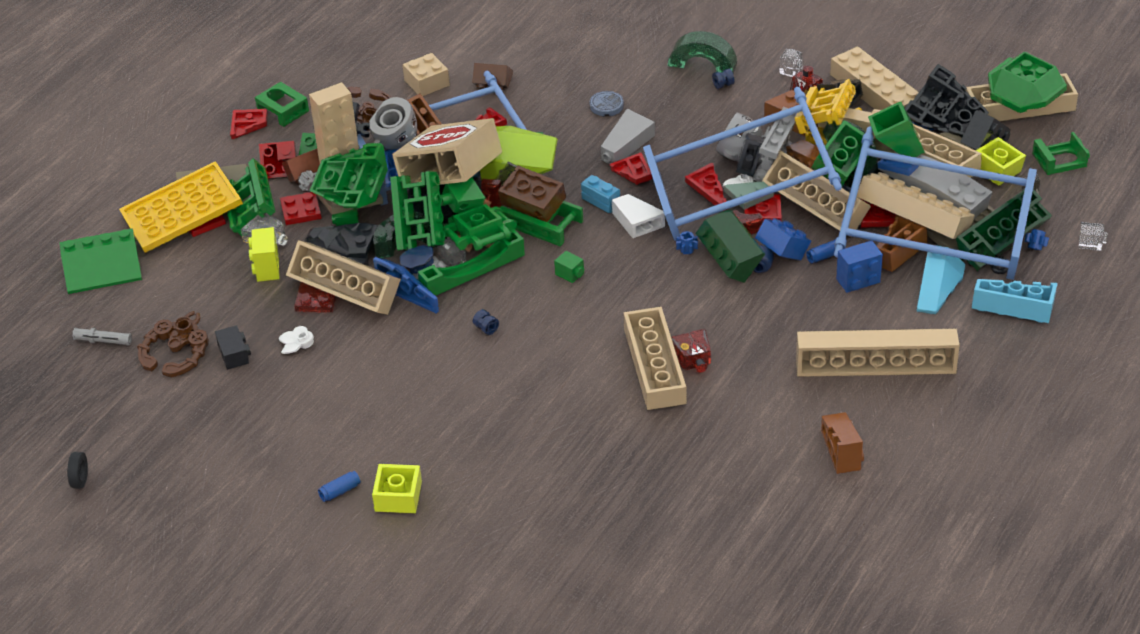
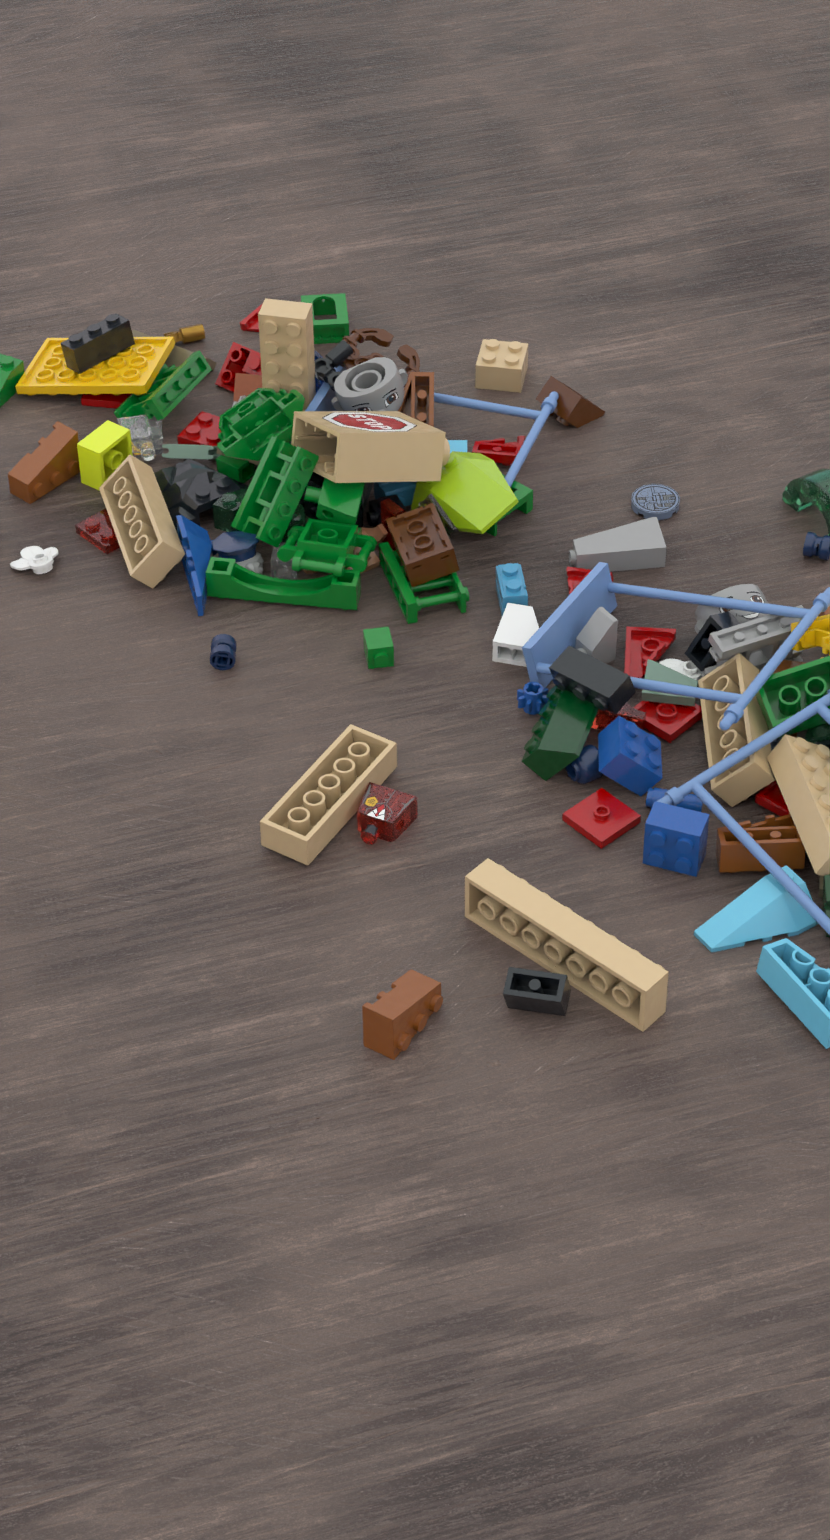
camera: 40 degrees right, 0 degrees up
none -> dark orange wedge [8,421,80,504]
none -> black brick [60,314,135,374]
none -> sand green piece [162,444,220,460]
none -> pearl gold bar [164,324,205,343]
none -> black brick [503,967,571,1016]
none -> black brick [549,646,636,715]
none -> red plate [562,788,641,849]
none -> light grey slope [575,606,618,664]

